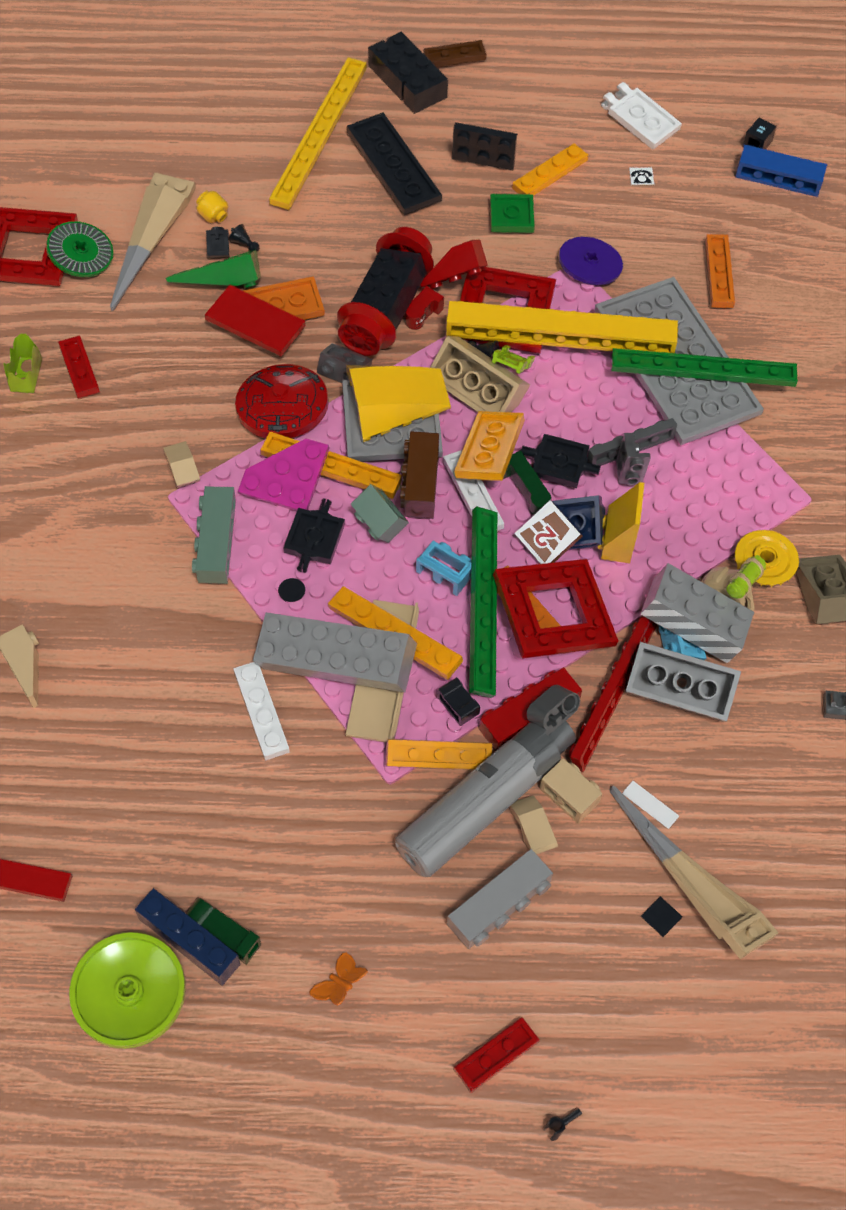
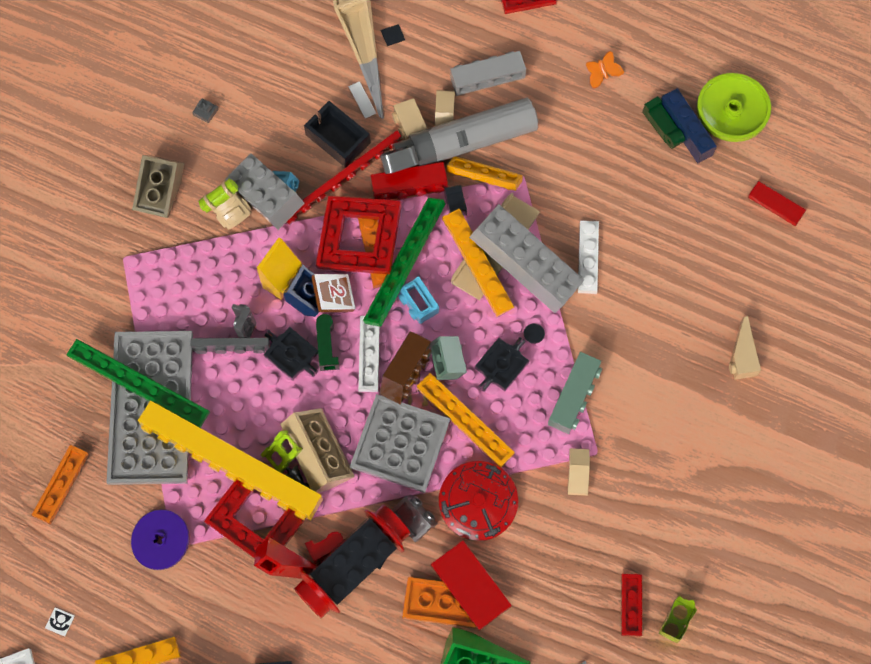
camera: 155 degrees left, 10 degrees up
dark pink plate [238,438,330,511] -> none
yellow wedge [346,365,451,442] -> none
light orange plate [454,411,525,481] -> none
green plate [490,194,535,233] -> none
light grey brick [625,642,741,722] -> none
yellow gear [734,530,799,587] -> none
none -> black piece [304,101,371,168]

